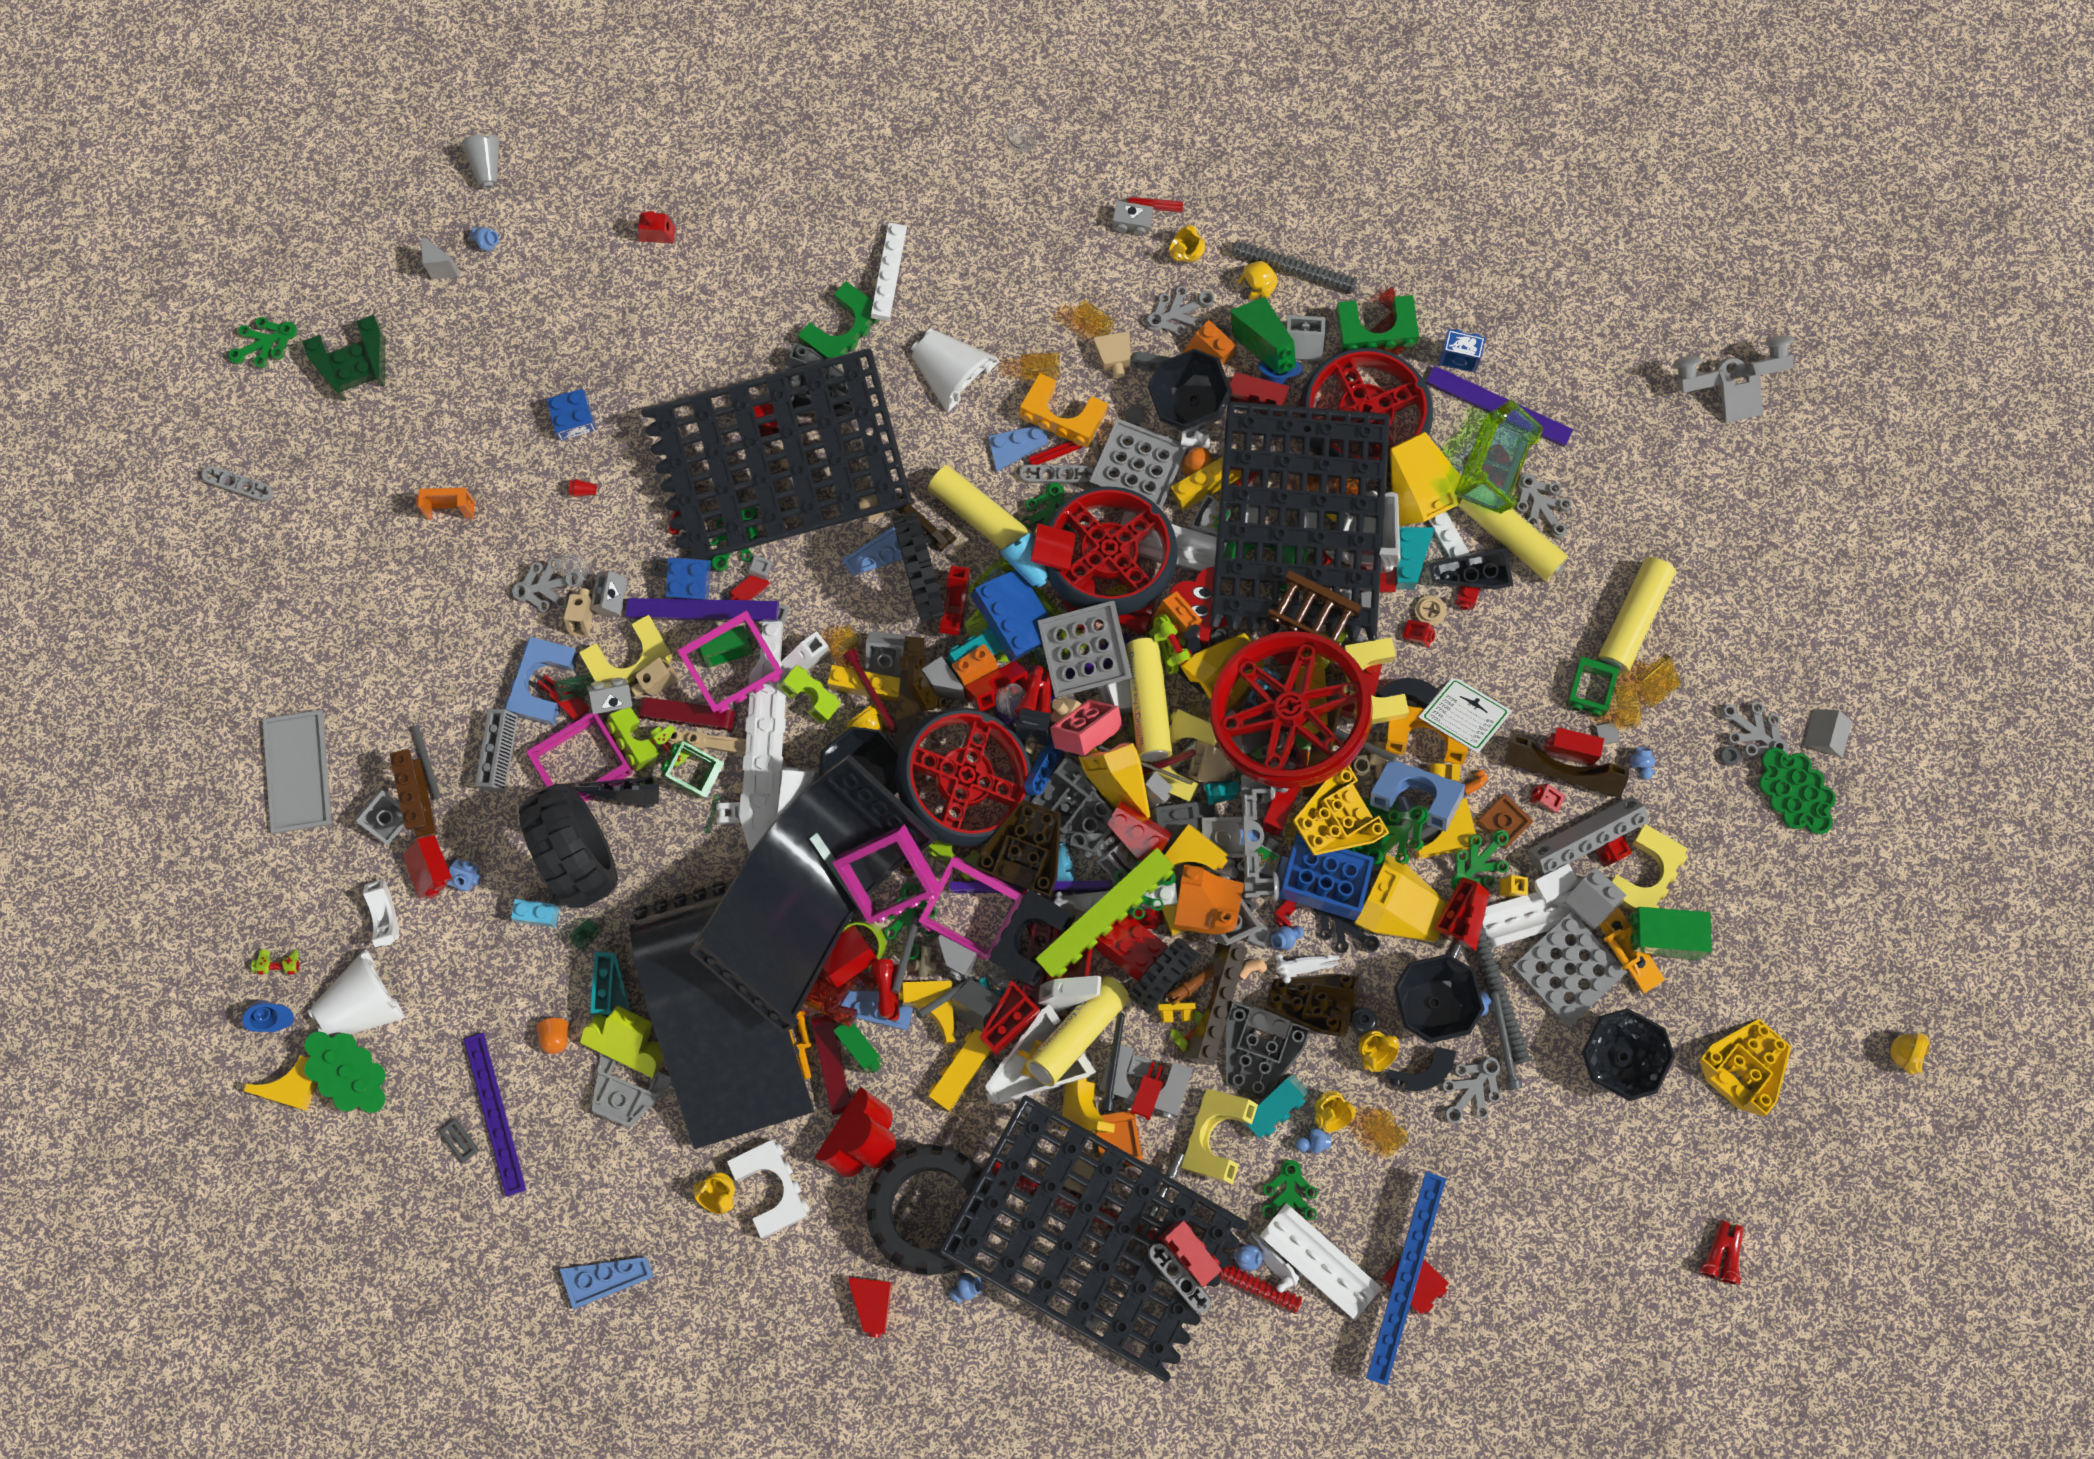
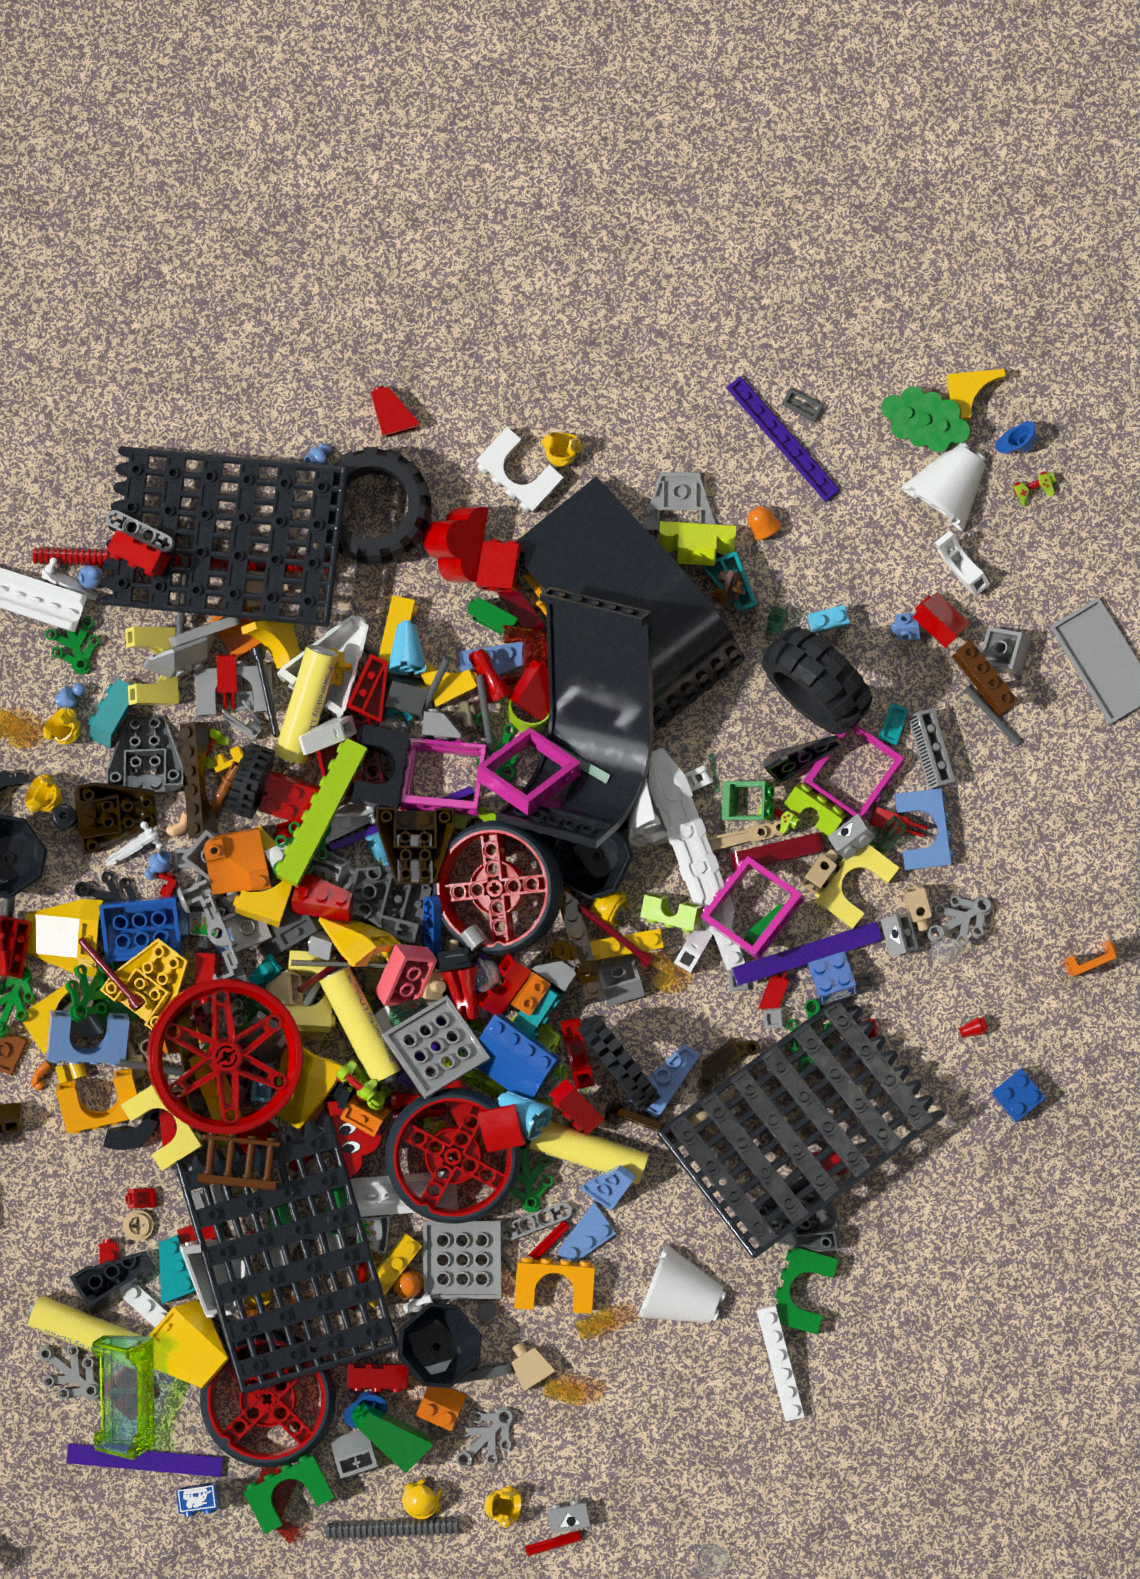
camera: 160 degrees right, 10 degrees up
medium blue wing [560,1257,654,1309] -> none
red torso [638,211,675,244] -> none
white sticker [1419,678,1512,753] -> none
none -> dark red piece [78,938,146,1012]
none -> light grey wedge [143,633,215,678]
none -> light grey beam [169,617,242,647]
none -> light grey plant [221,700,263,740]
none -> medium azure cone [388,620,426,675]
none -> tile [389,997,426,1027]
none -> light grey brick [460,924,488,951]
none -> red panel [476,539,525,593]
none -> red wedge [549,1078,605,1135]
none -> medium blue wing [580,1165,636,1211]
none -> dark brown plate [698,1038,760,1091]
none -> reddish brown hips [713,570,746,607]
none -> teal plate [878,703,909,746]

